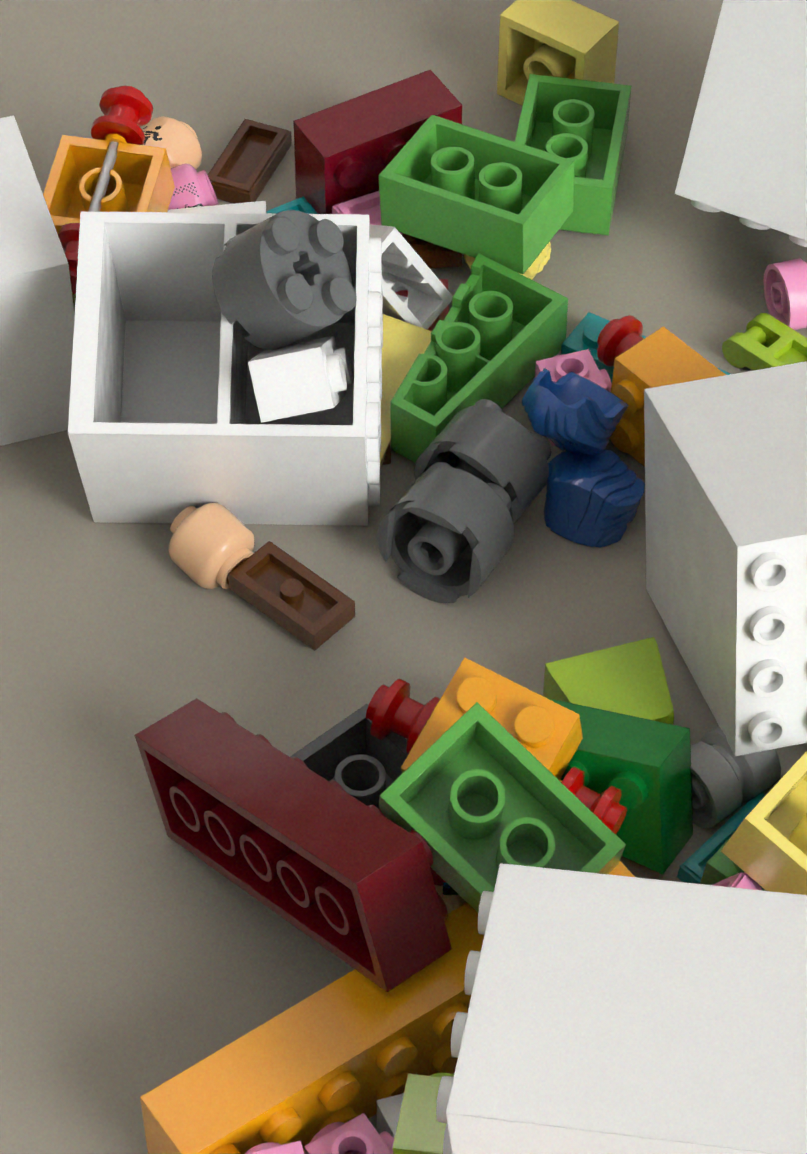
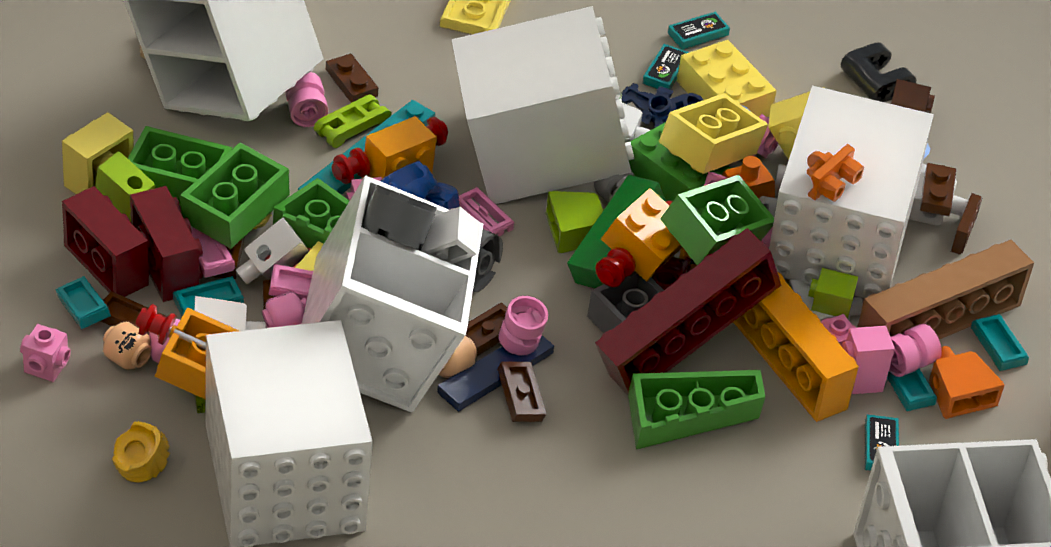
camera: 90 degrees left, 5 degrees down
none -> bright pink brick [20,324,71,382]
none -> teal tile [55,276,111,329]
none -> dark red brick [62,186,150,297]
none -> lime torso [95,151,155,222]
none -> dark blue tile [437,336,554,412]
none -> bright pink tile [459,187,514,237]
none -> reddish brown plate [497,361,546,422]
none -> bright pink wheel [499,296,549,356]
none -> bright green wedge [628,370,766,450]
none -> orange hips [806,144,864,202]

